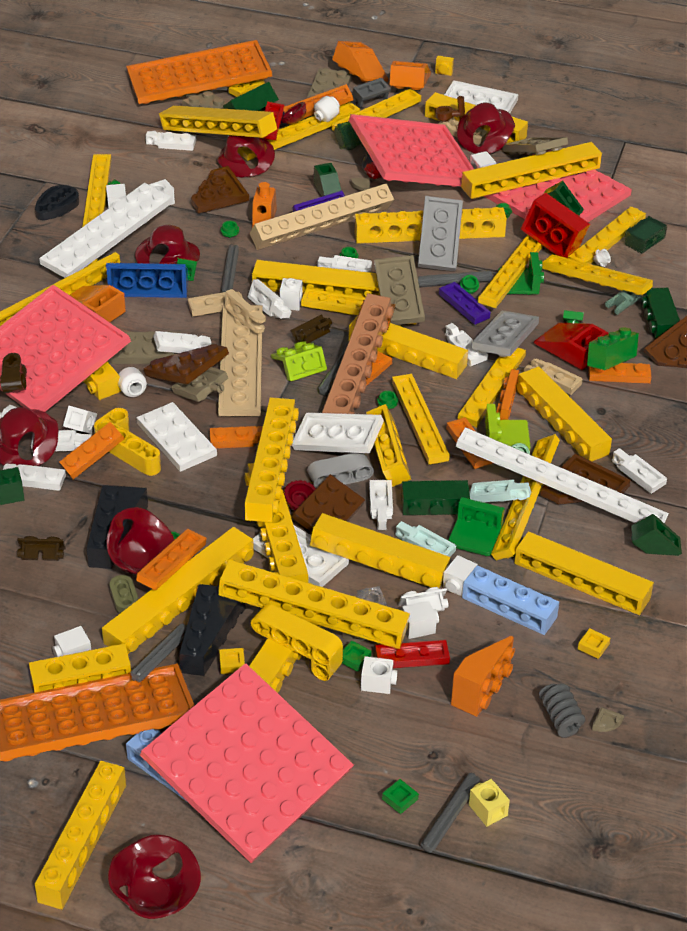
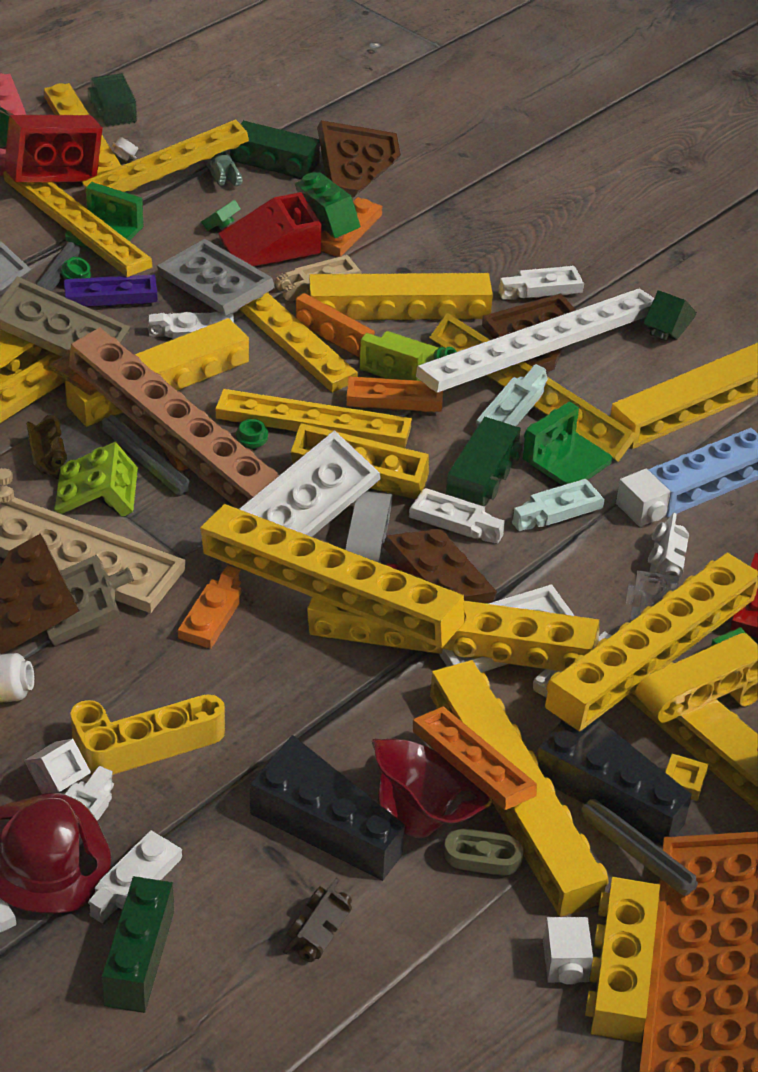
camera: 65 degrees left, 0 degrees up
orange plate [59,422,124,479] -> none
white plate [136,402,217,472] -> none
yellow brick [310,513,451,588] -> none
white brick [402,601,439,639] -> none

